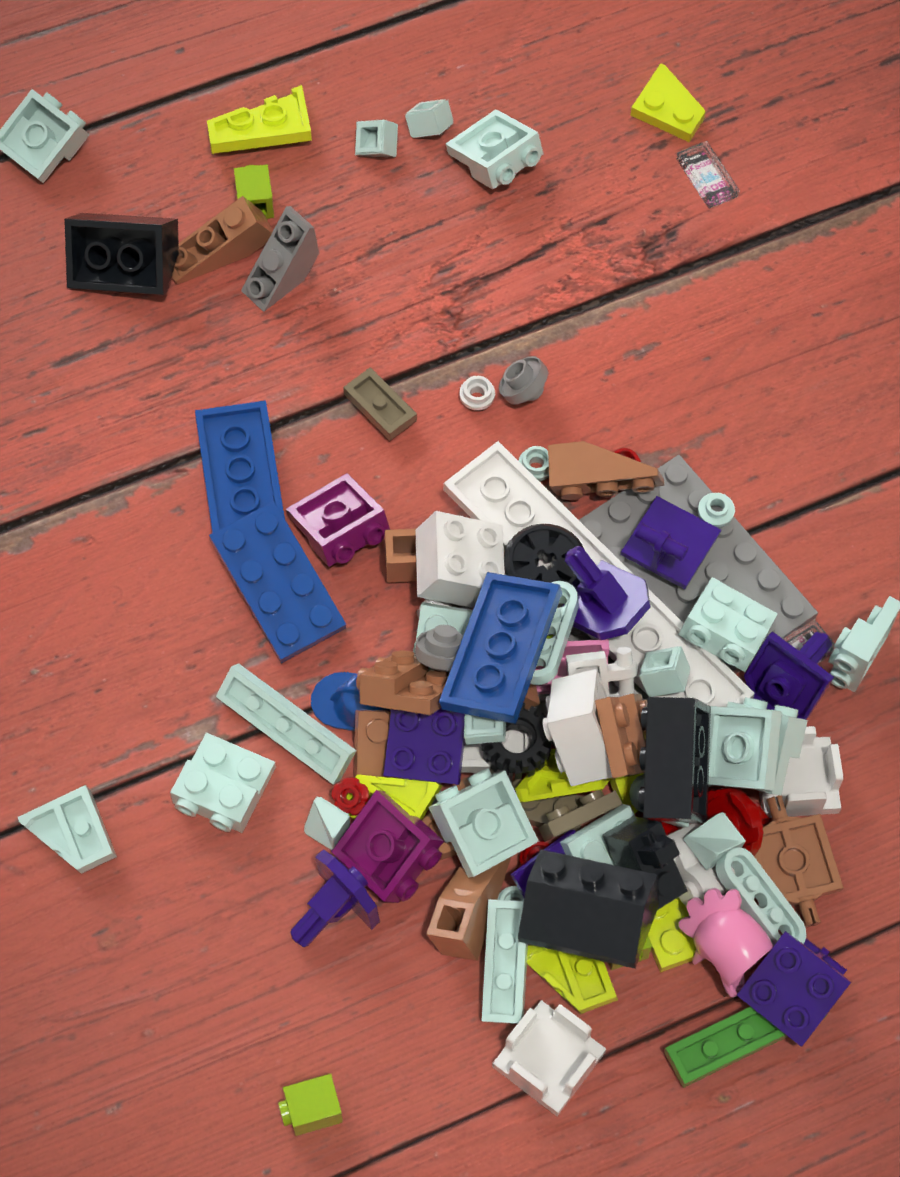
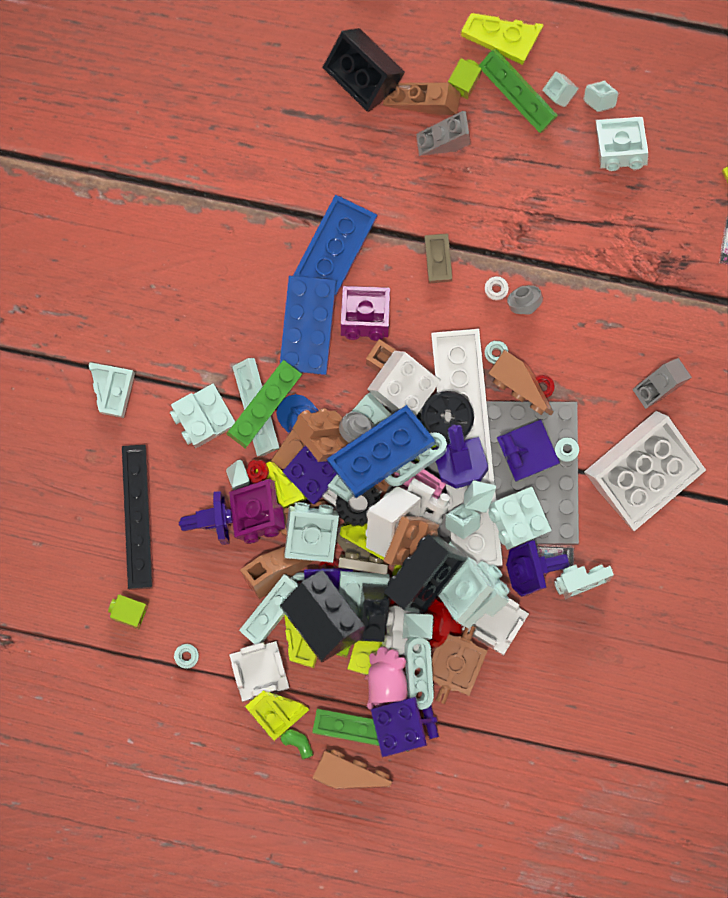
camera: 40 degrees right, 15 degrees up
none -> black plate [122,445,153,590]
none -> light aqua plate [174,644,199,669]
none -> bright green plate [227,360,302,449]
none -> neon yellow wing [245,690,309,741]
none -> bright green arm [281,730,314,760]
none -> nougat slope [313,749,392,790]
none -> light aqua slope [464,481,496,513]
none -> bright green plate [479,49,558,133]
none -> white slope [584,411,706,531]
none -> light grey slope [632,358,692,409]

